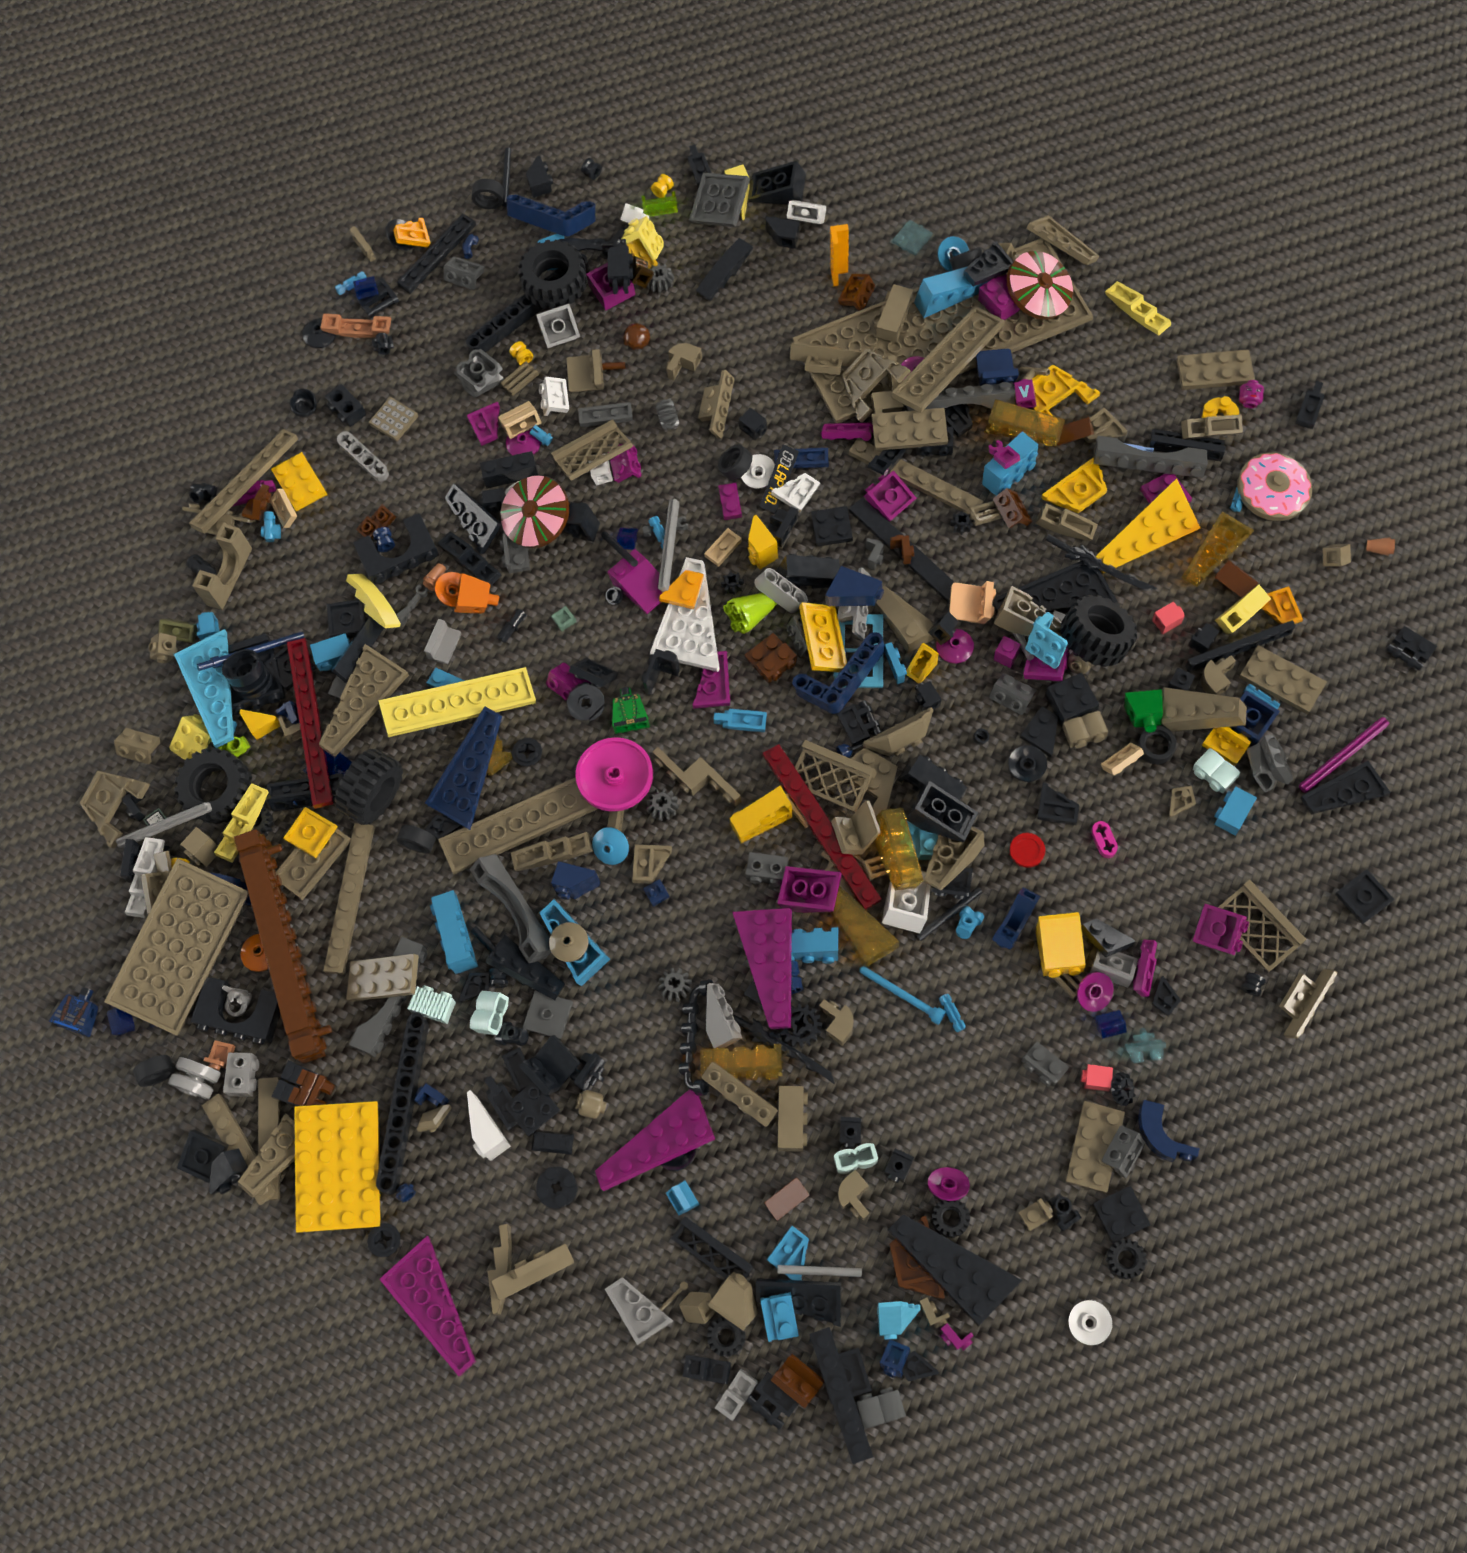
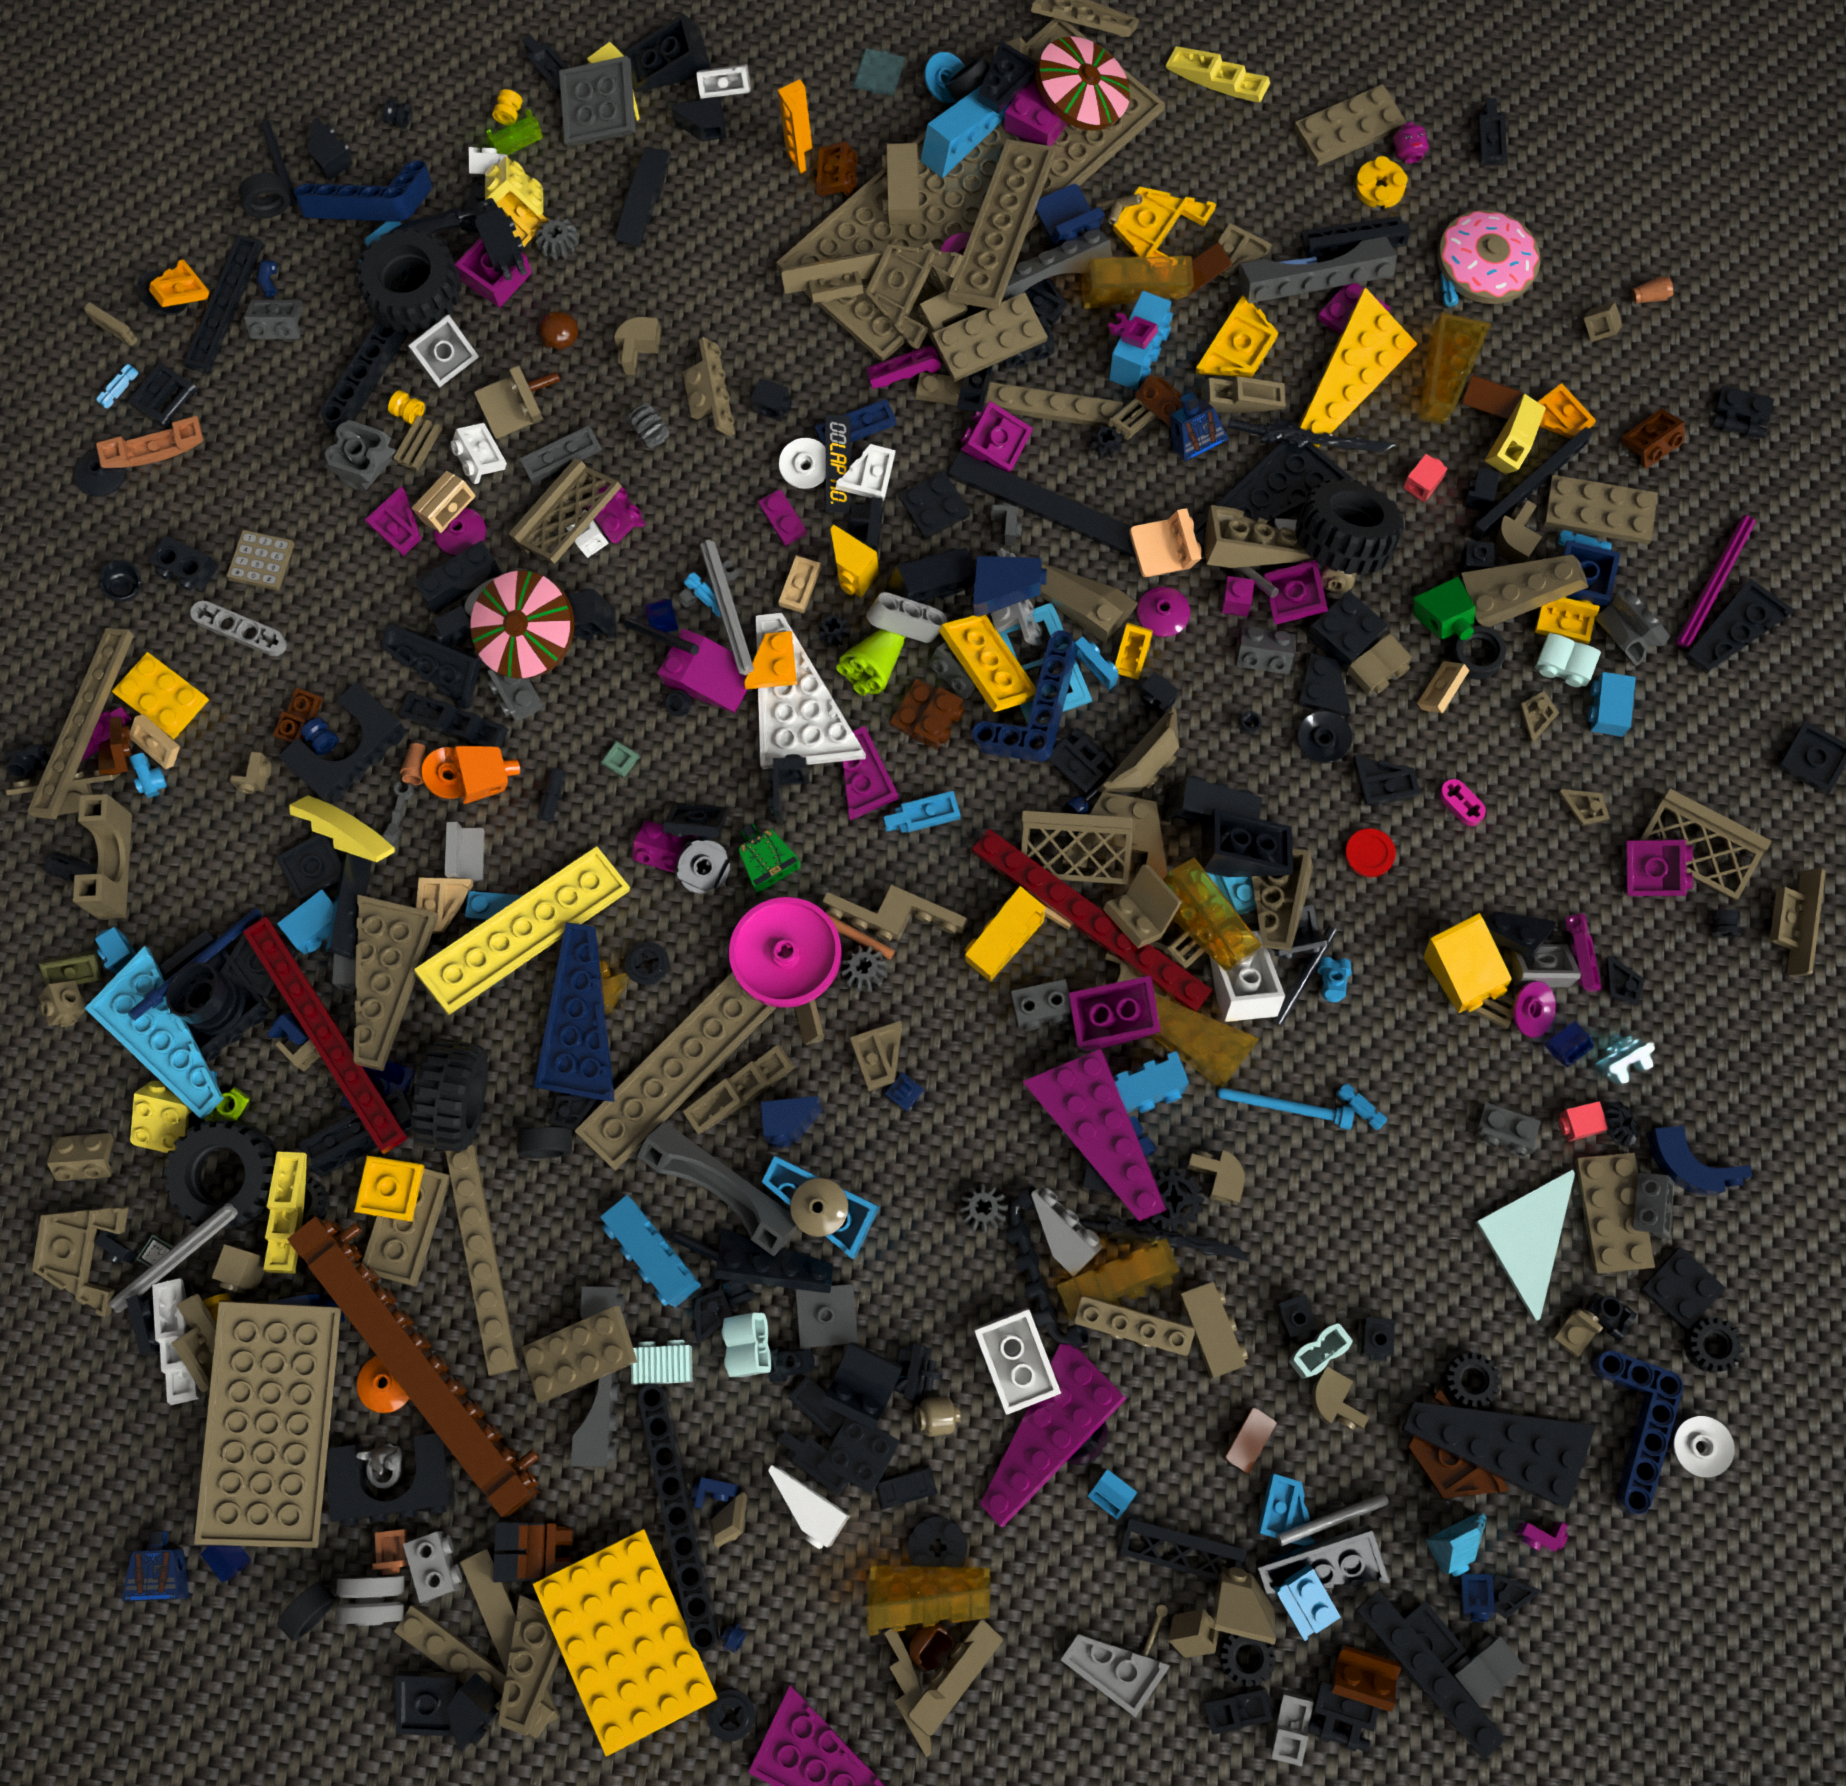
camera: 25 degrees left, 5 degrees up
yellow slope [239,709,280,740] -> none
clear blue piece [353,276,379,299] -> none
black gear [372,333,394,355] -> none
dark azure pin [529,425,553,446] -> none
dark azure dish [592,827,629,865] -> none
dark brown leg [630,256,654,288] -> none
black tyre [718,444,753,480] -> none
reddish brown bracket [890,535,914,564] -> none
dark tan bracket [919,1298,950,1328] -> none
black brick [928,611,959,645] -> none
magenta dish [928,1167,970,1201] -> none
dark blue arch [992,887,1041,949] -> none
magenta brick [1014,379,1037,410] -> none
medium azure bracket [1025,612,1068,669] -> none
dark tan slope [1181,414,1243,440] -> none
none -> dark tan bracket [230,752,271,794]
none -> tan wing [416,878,473,934]
none -> nougat bar [826,913,895,960]
none -> clear yellow wedge [867,1565,990,1636]
none -> reddish brown hair [909,1622,954,1672]
none -> white slope [973,1307,1061,1415]
none -> dark blue torso [1170,393,1228,462]
none -> light aqua tile [1476,1170,1575,1322]
none -> dark tan piece [1559,789,1610,826]
none -> dark blue beam [1591,1350,1683,1514]
none -> reddish brown bracket [1622,408,1685,469]

